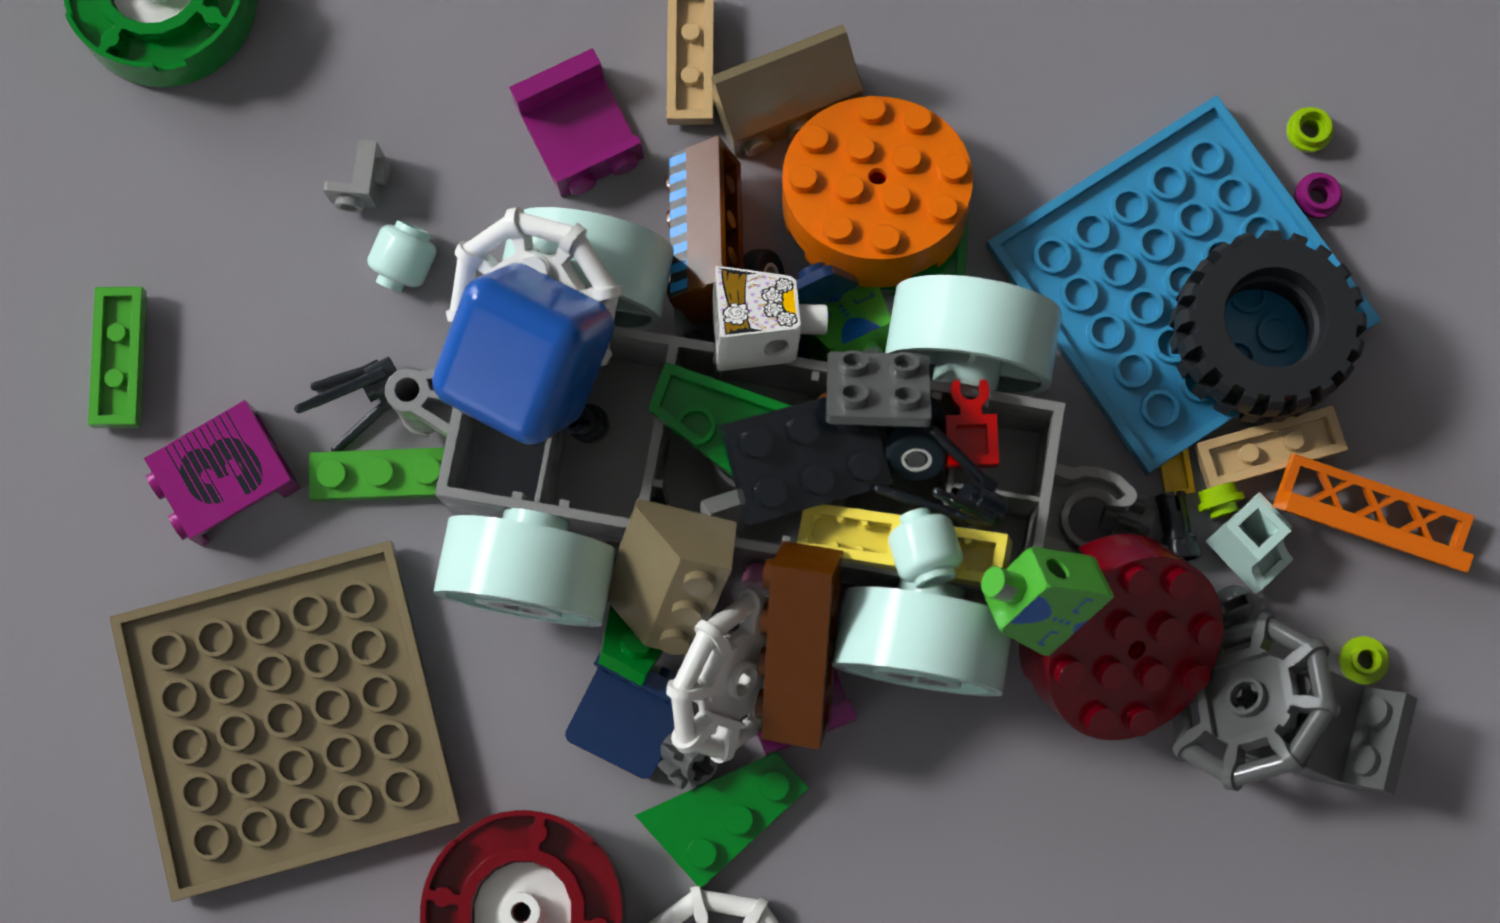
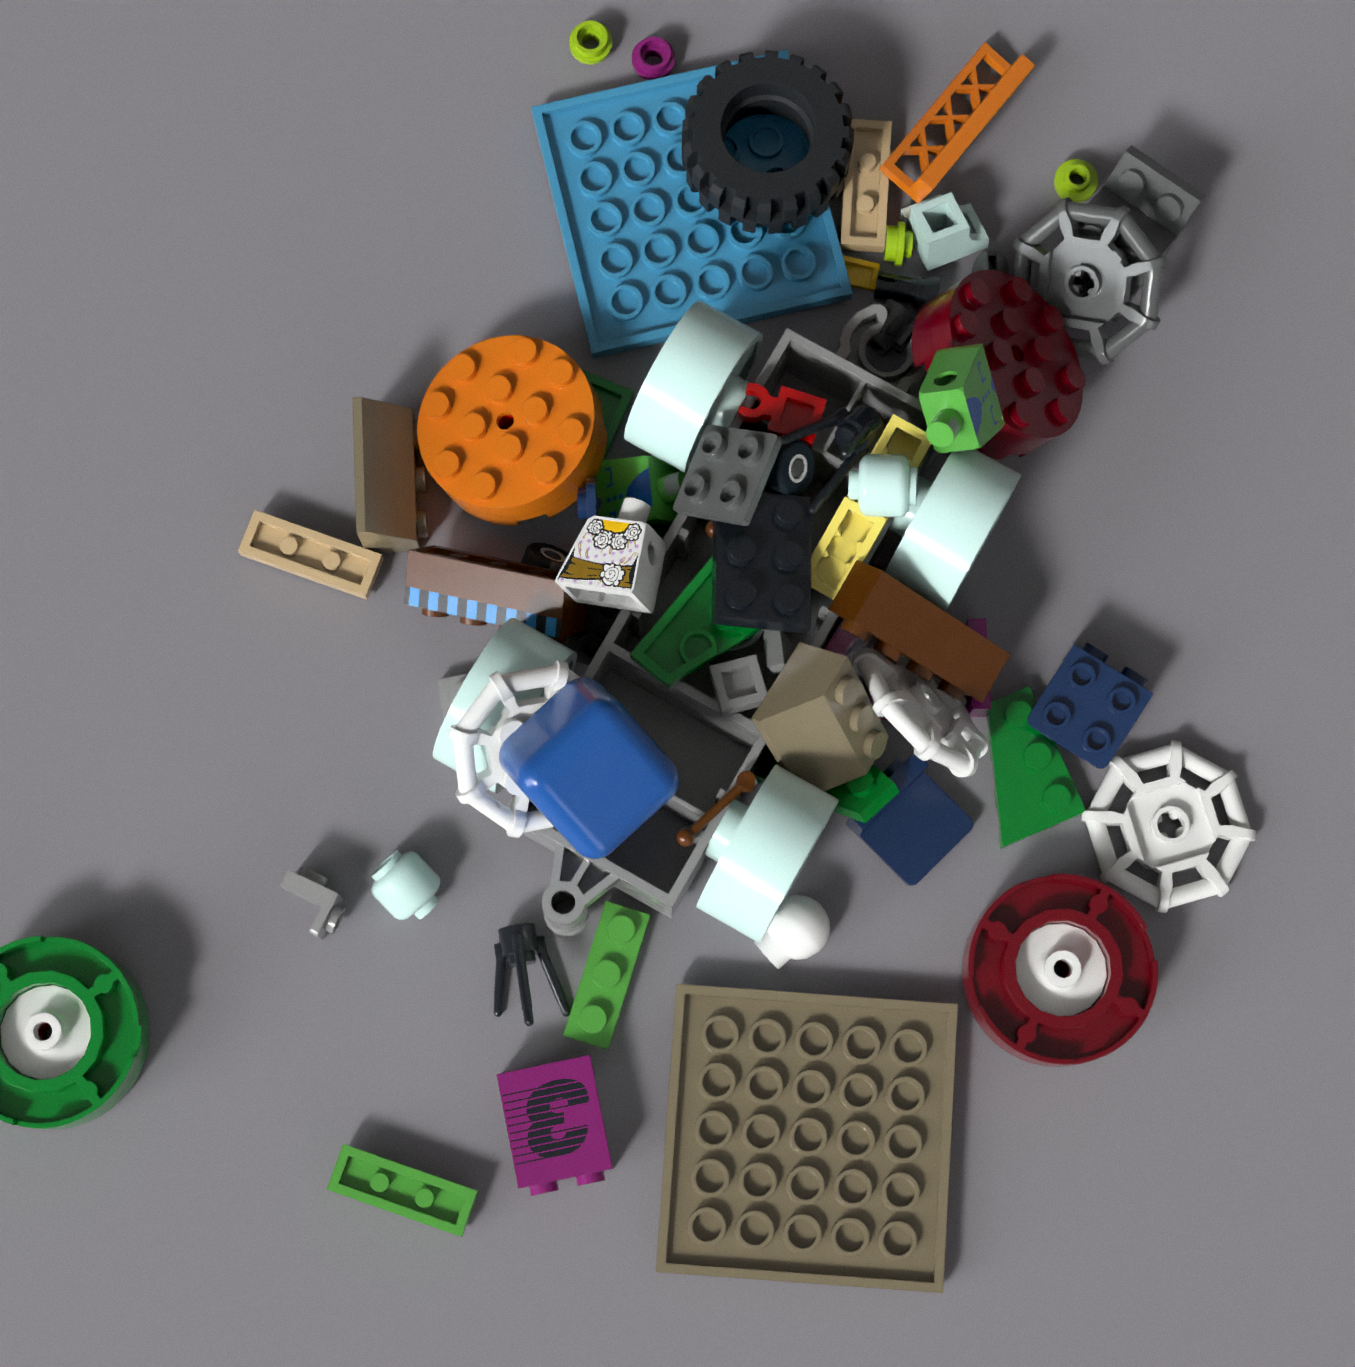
camera: 75 degrees left, 0 degrees up
magenta panel [509,48,644,197] -> none
dark grey gear [658,732,718,789] -> none
none -> reddish brown hinge [676,771,757,847]
none -> light grey plate [709,654,767,716]
none -> white piece [754,895,830,969]
none -> dark blue bracket [1028,642,1153,769]

